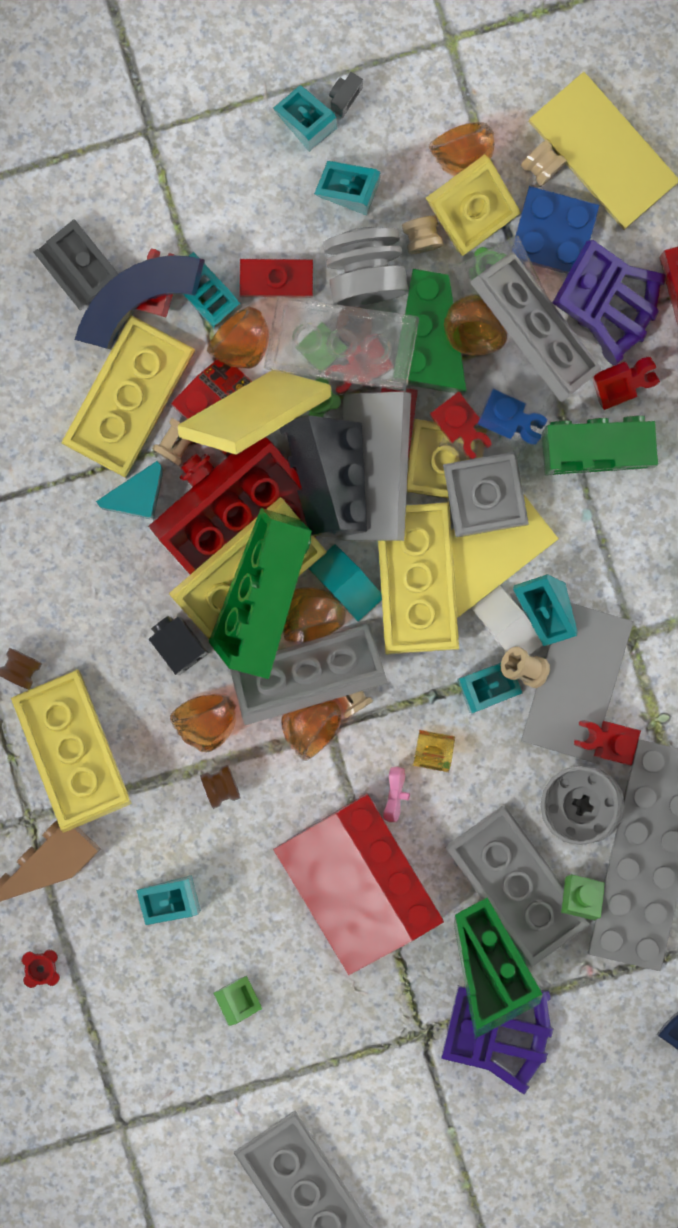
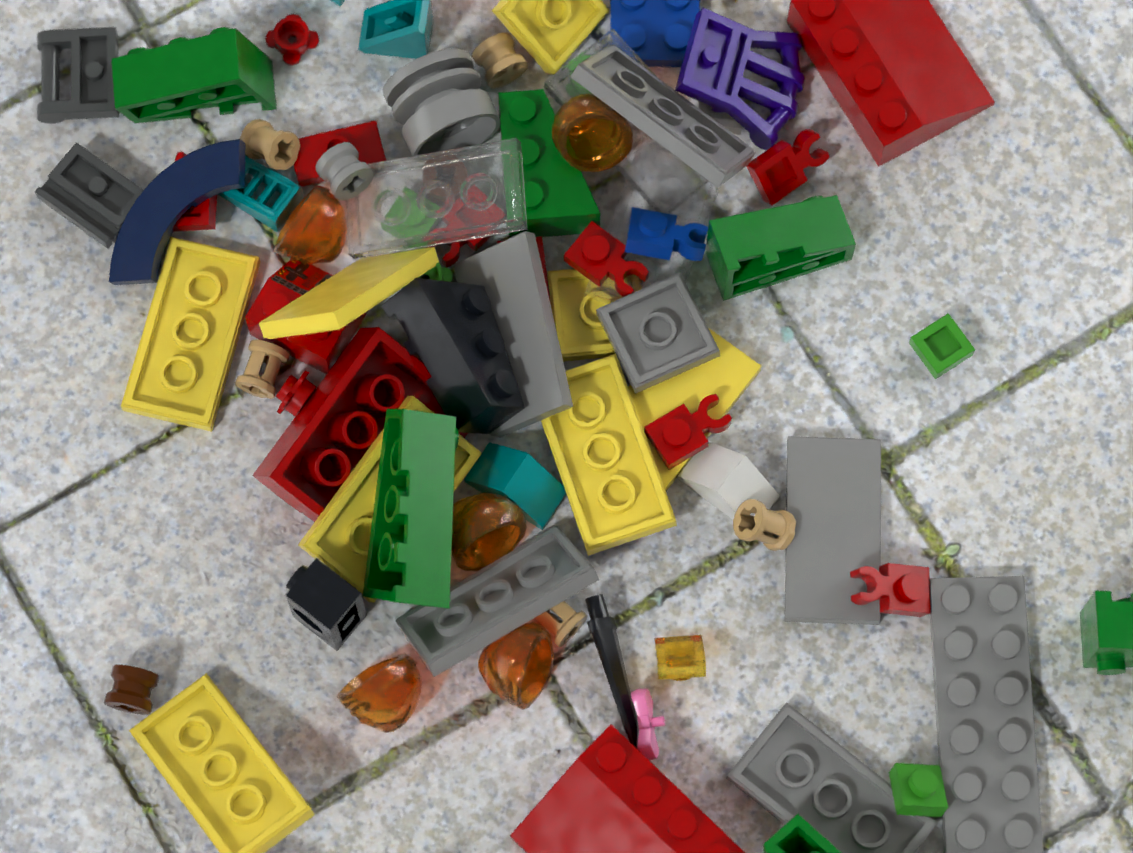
camera: 20 degrees left, 15 degrees down
teal slope [96,461,164,520] -> none
reddish brown wheel [200,765,241,809] -> none
teal slope [457,662,523,714] -> none
teal slope [513,574,578,647] -> none
light grey wheel [540,766,625,845] -> none
none -> dark grey plate [37,27,119,124]
none -> green wedge [111,27,277,124]
none -> tan bush [240,119,300,171]
none -> red plate [265,14,319,65]
none -> light grey wheel [316,142,374,201]
none -> black bar [585,594,639,748]
none -> red plate [644,394,732,470]

